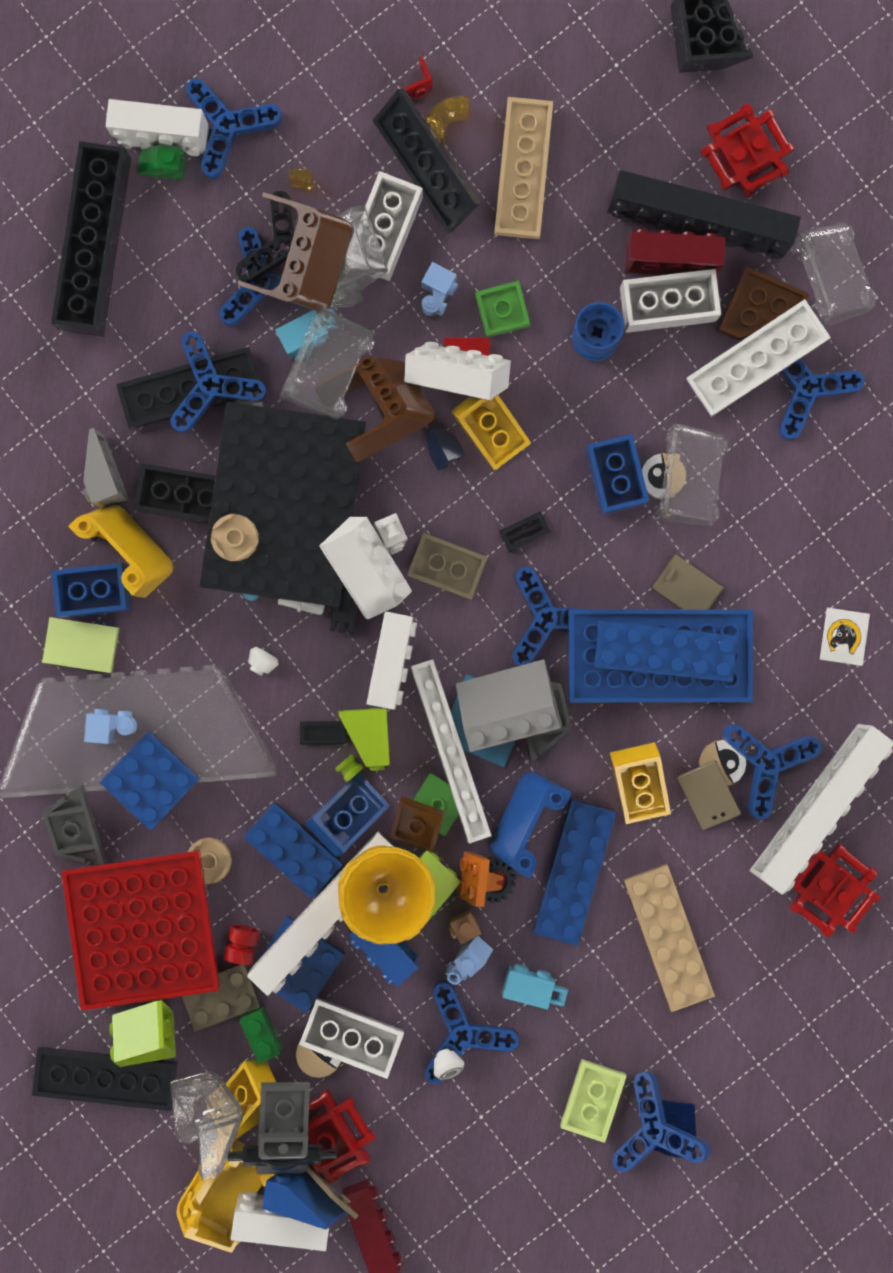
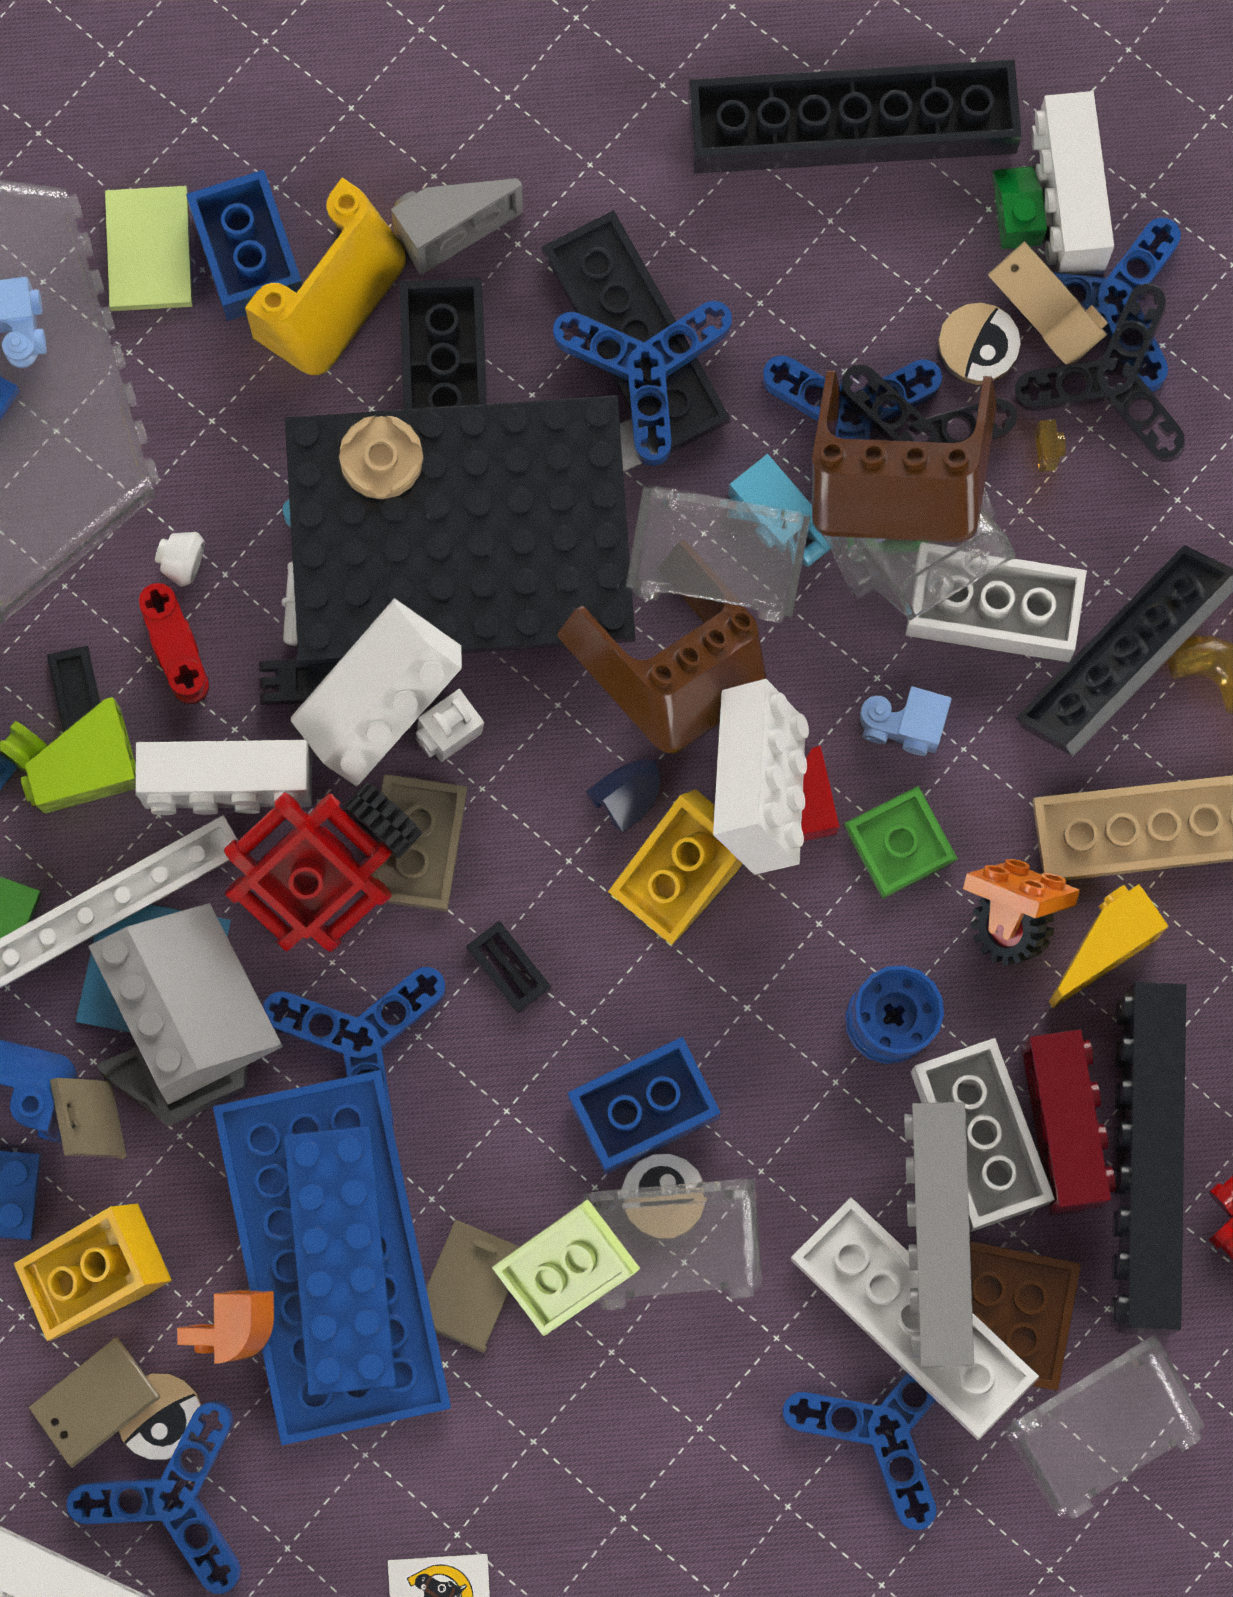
camera: 80 degrees right, 10 degrees down
none -> dark tan container [50,1078,127,1159]
none -> red piece [139,583,209,704]
none -> orange brick [177,1290,274,1364]
none -> red brick [224,792,392,952]
none -> black tyre [344,782,423,859]
none -> yellowish green tile [492,1199,640,1336]
none -> light grey brick [904,1102,974,1367]
none -> tile [938,302,1021,385]
none -> orange plate [963,859,1080,965]
none -> tan door [988,241,1108,365]
none -> black piece [1015,283,1185,462]
none -> yellow slope [1049,884,1168,1009]

